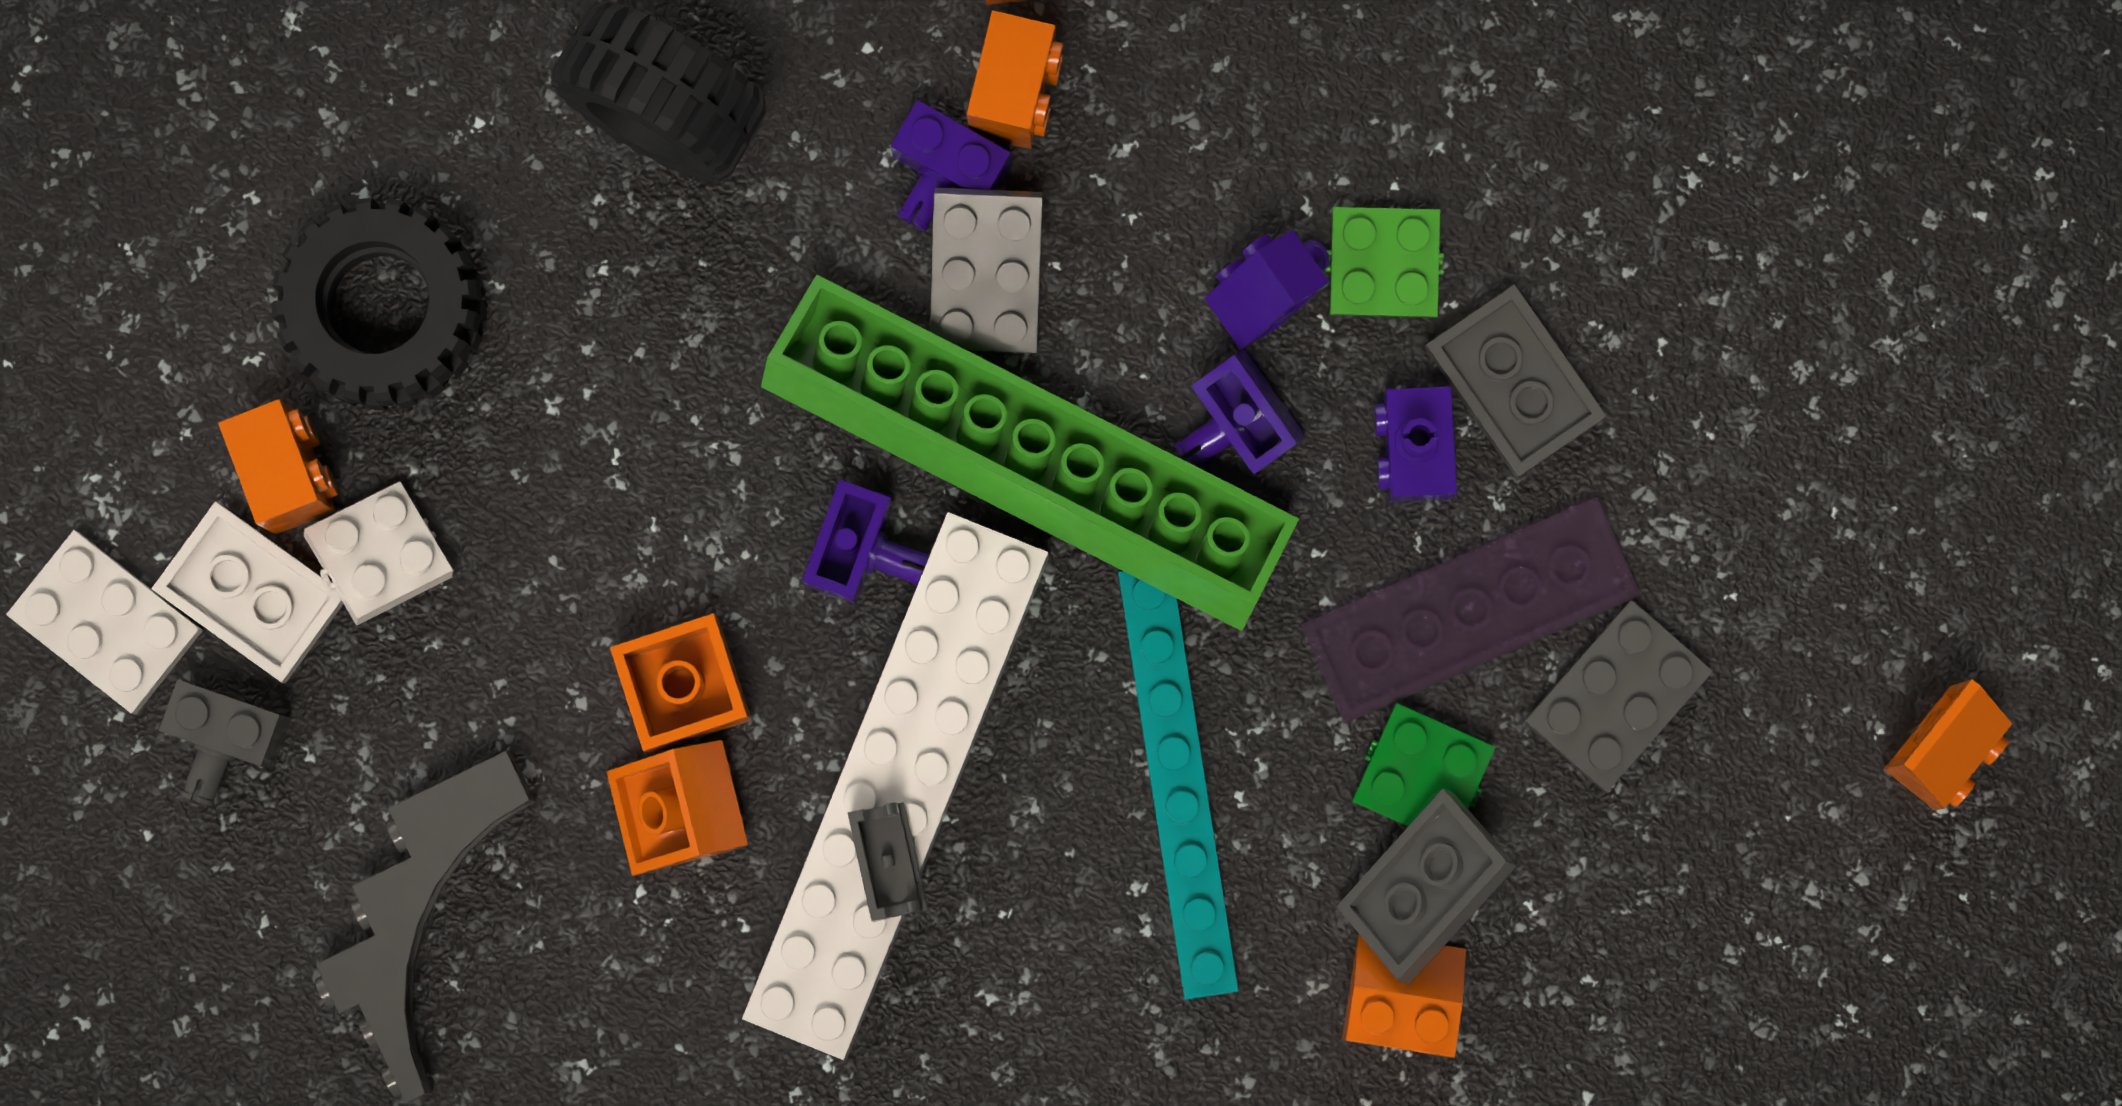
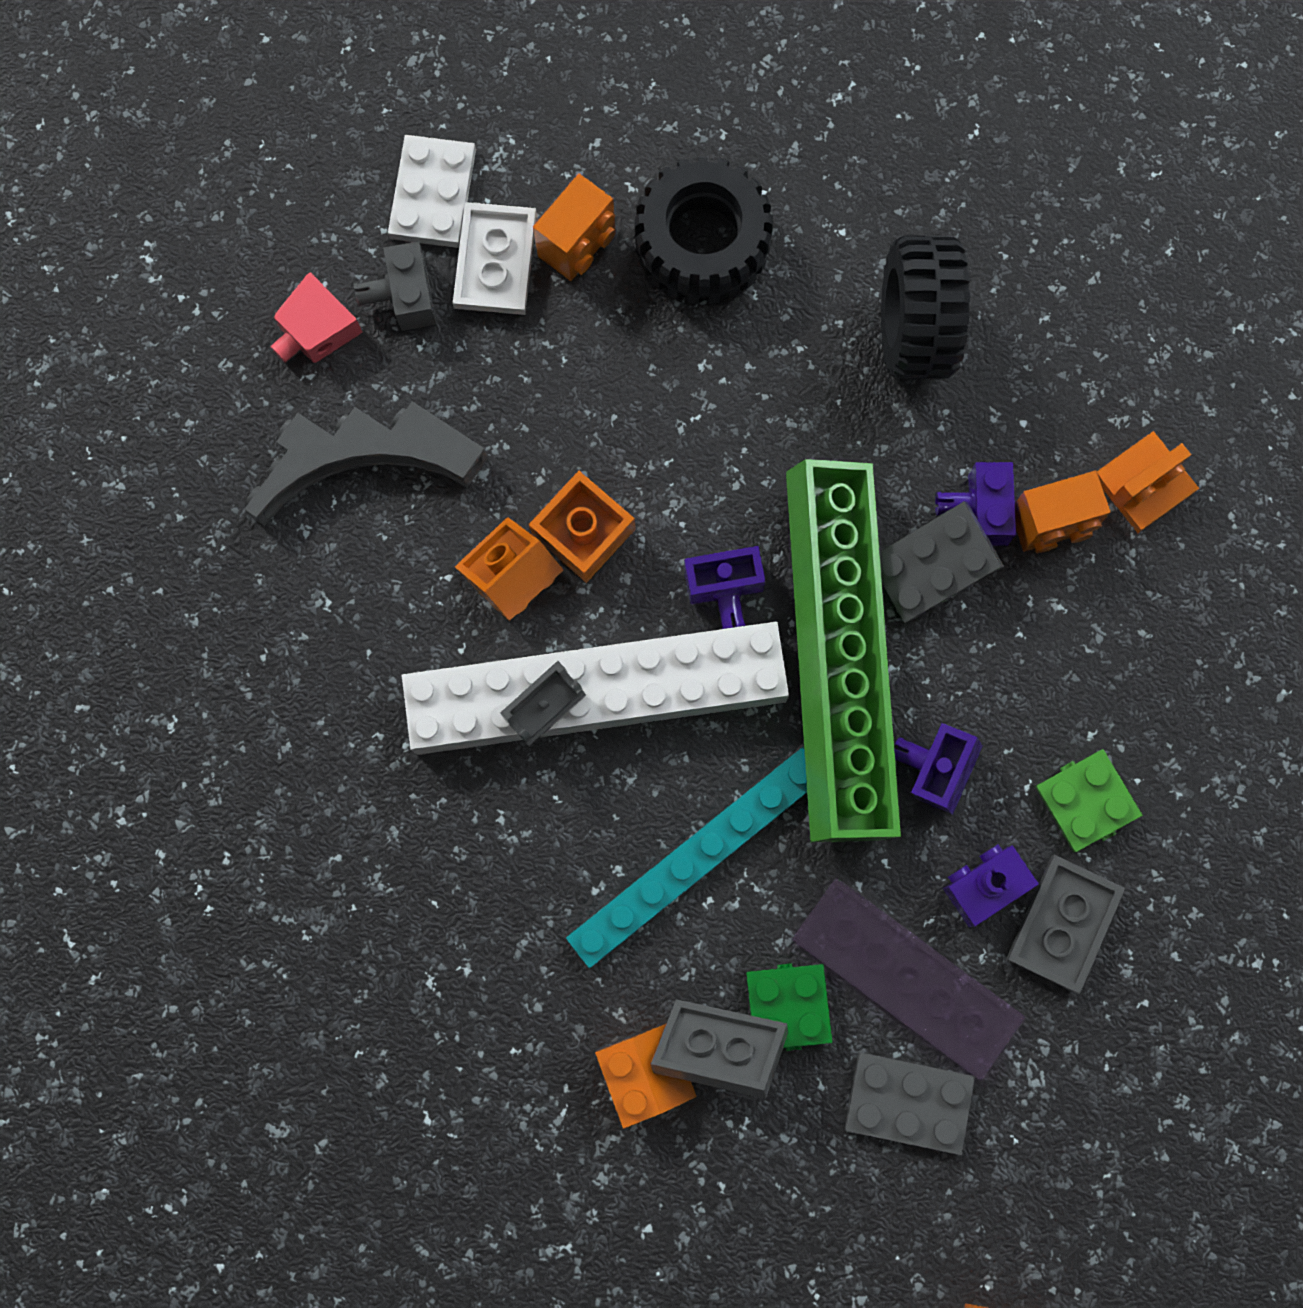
camera: 60 degrees right, 5 degrees down
white plate [304,481,453,626] -> none
dark purple brick [1204,230,1330,350] -> none
none -> coral torso [270,272,362,363]

